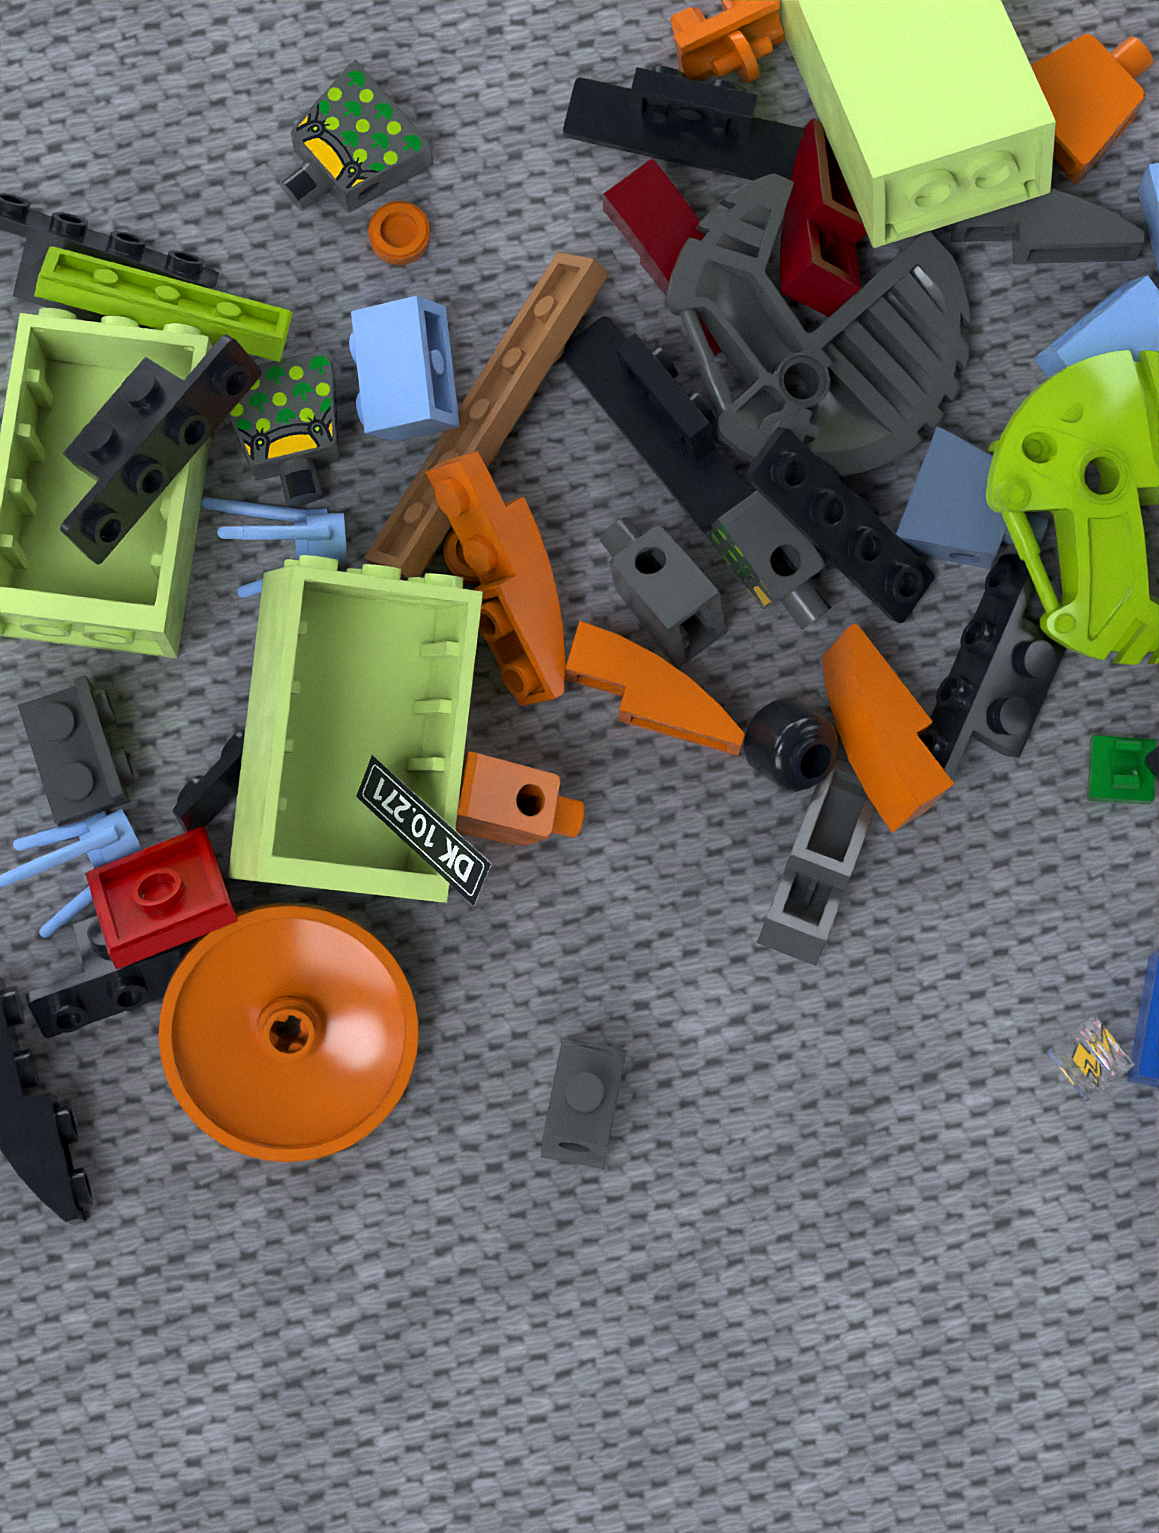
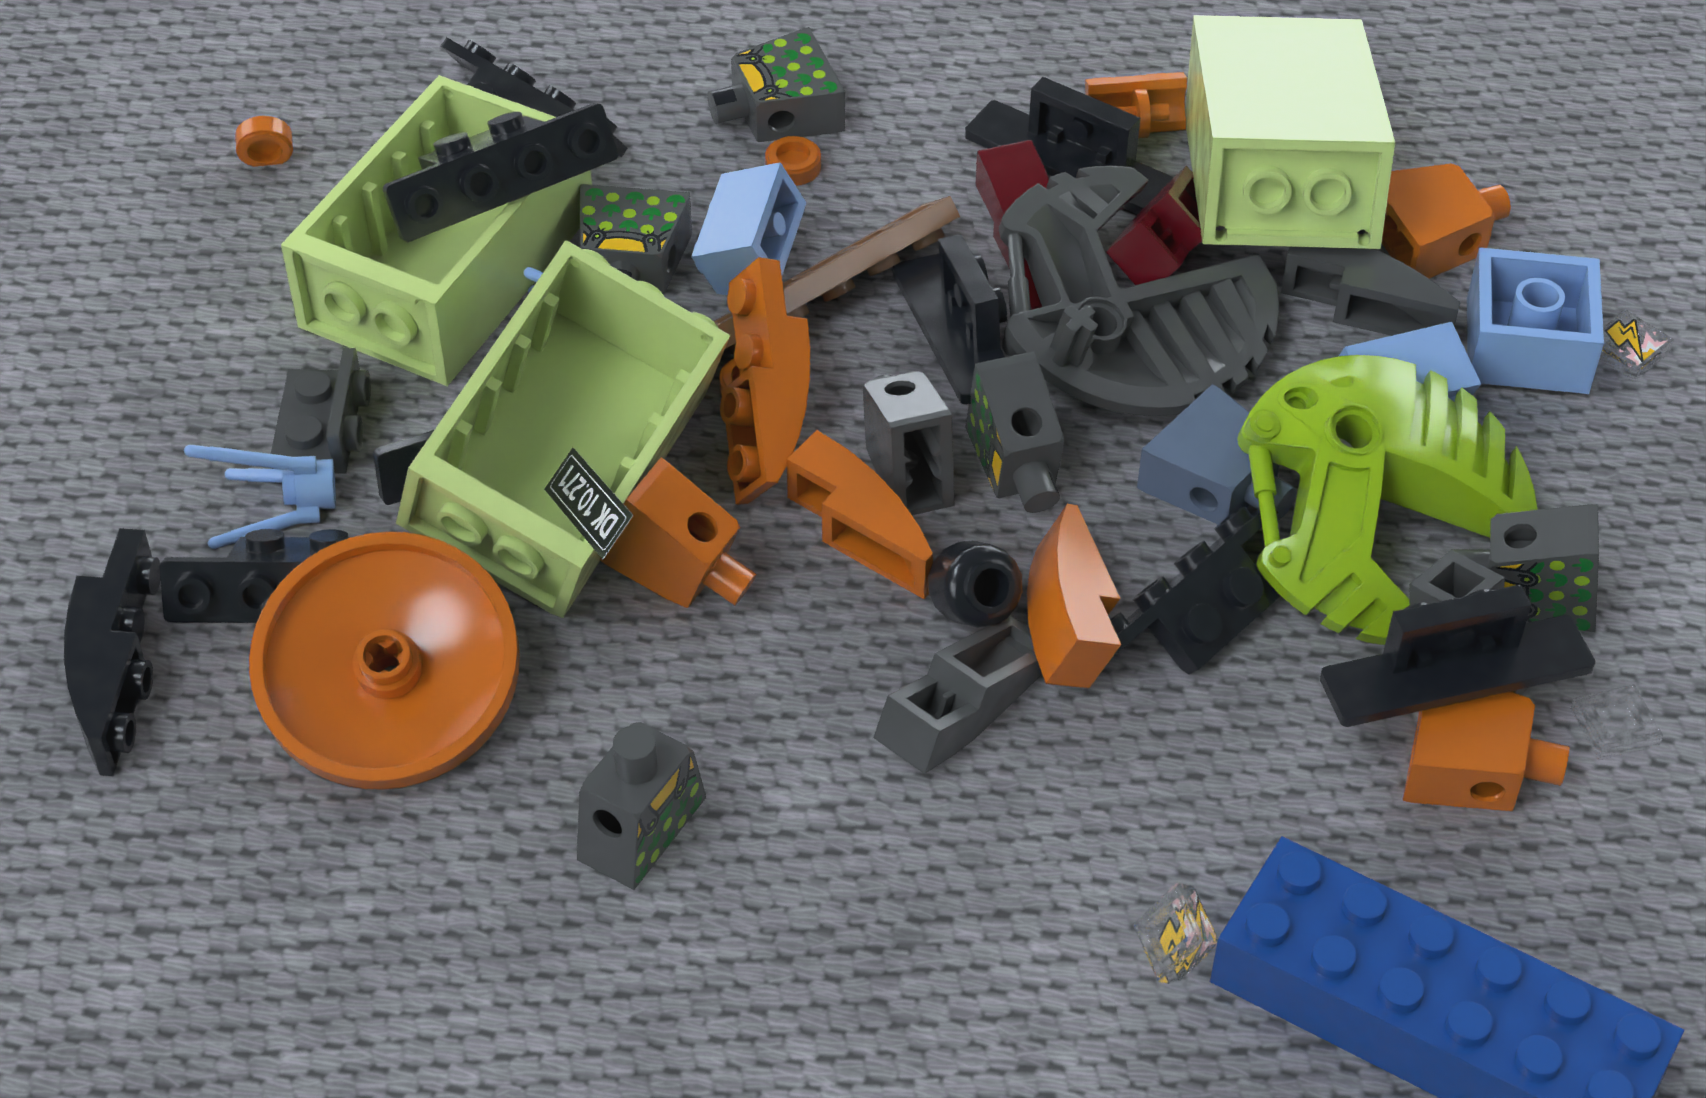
camera: 20 degrees right, 30 degrees down
lime tile [34,246,293,362] -> none
red plate [85,826,238,970] -> none
black bracket [745,427,935,623] -> none
green tile [1087,735,1156,805] -> none

